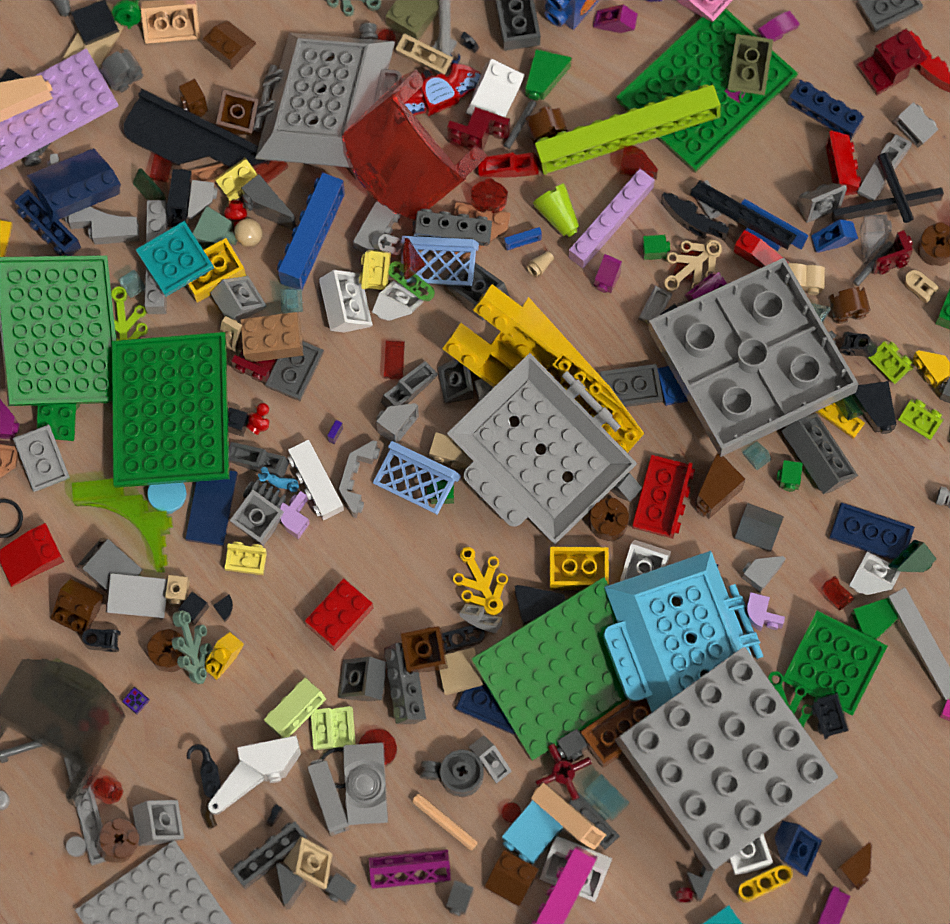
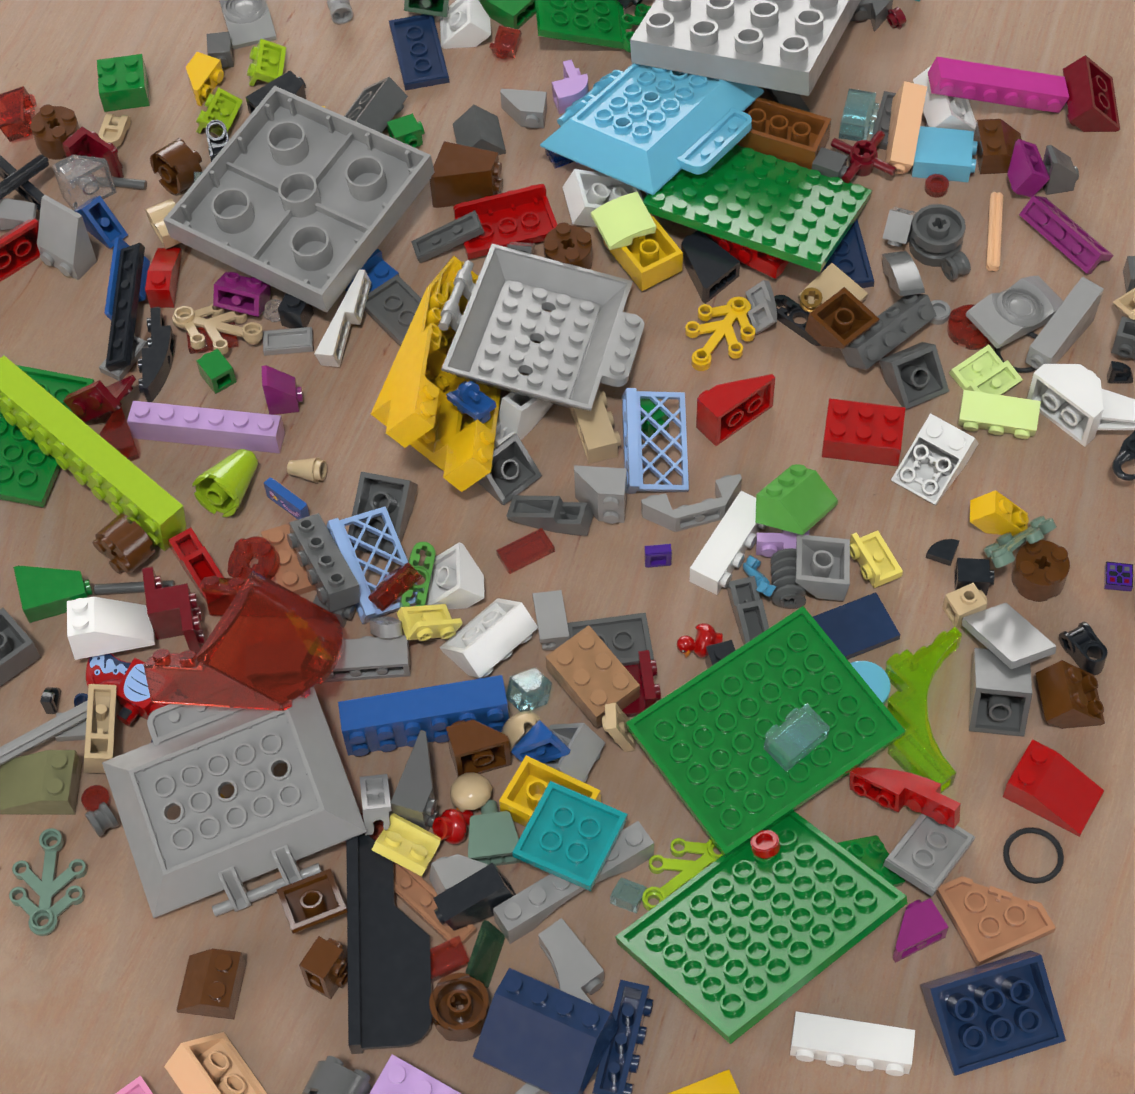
camera: 120 degrees left, 15 degrees down
none -> dark red bracket [63,375,136,422]
none -> white slope [314,269,371,367]
none -> light grey hinge [359,774,392,835]
none -> dark grey tile [411,211,485,263]
none -> reddish brown brick [429,973,490,1042]
none -> blue hips [446,381,496,424]
none -> reddish brown slope [446,720,512,777]
none -> tan hair [502,711,541,751]
none -> blue slope [511,720,570,763]
none -> light grey hinge [532,590,570,650]
none -> yellowish green slope [591,192,656,250]
none -> red slope [696,374,775,446]
none -> red tile [750,830,780,858]
none -> bright green slope [755,464,838,535]
none -> clear light blue brick [764,704,830,772]
none -> pearl gold bush [800,287,823,313]
none -> red slope [850,767,961,829]
none -> dark grey slope [882,251,925,296]
none -> white slope [891,413,979,505]
none -> light grey tile [929,300,951,325]
none -> magenta slope [1007,139,1050,197]

